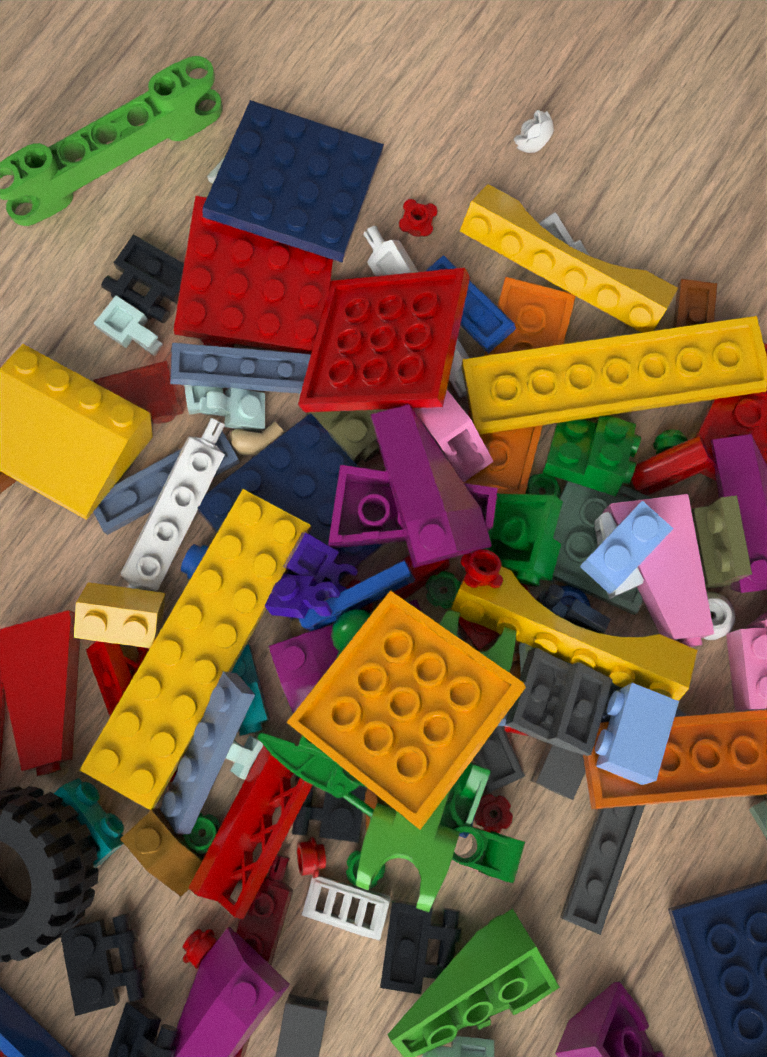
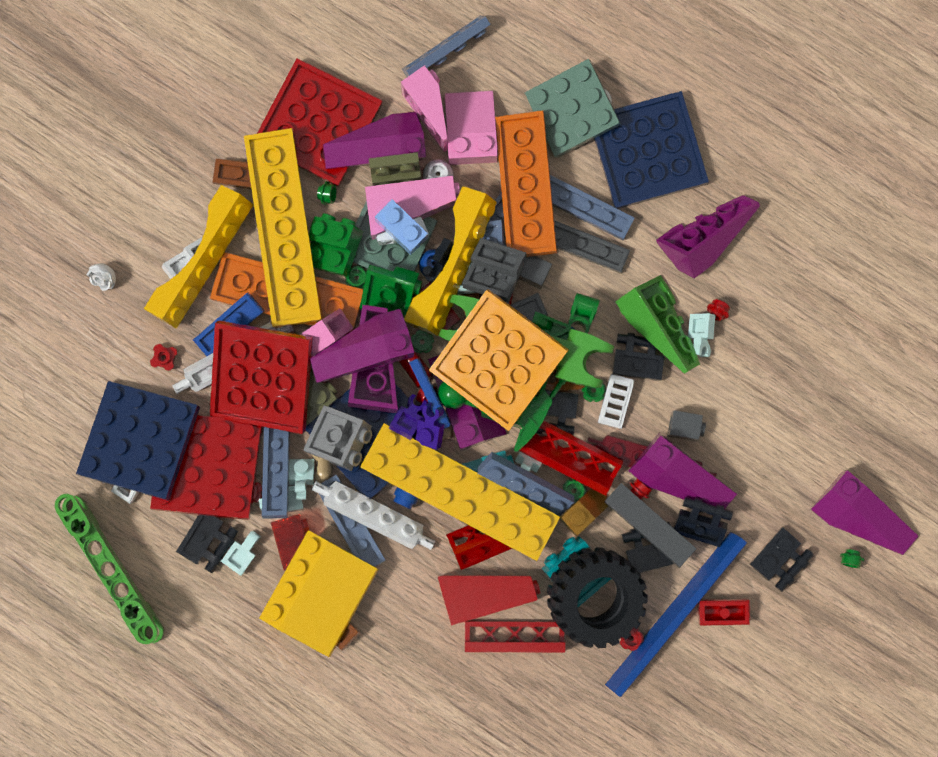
camera: 90 degrees left, 5 degrees up
yellow brick [74,582,166,648] -> none
red plate [297,837,326,878] -> none
red plate [461,549,503,588] -> none
red plate [474,794,513,833] -> none
light blue brick [595,683,679,785] -> none
red brick [631,435,715,496] -> none
none -> light grey plate [303,405,372,471]
none -> sand blue plate [550,175,634,241]
none -> dark grey tile [605,483,696,568]

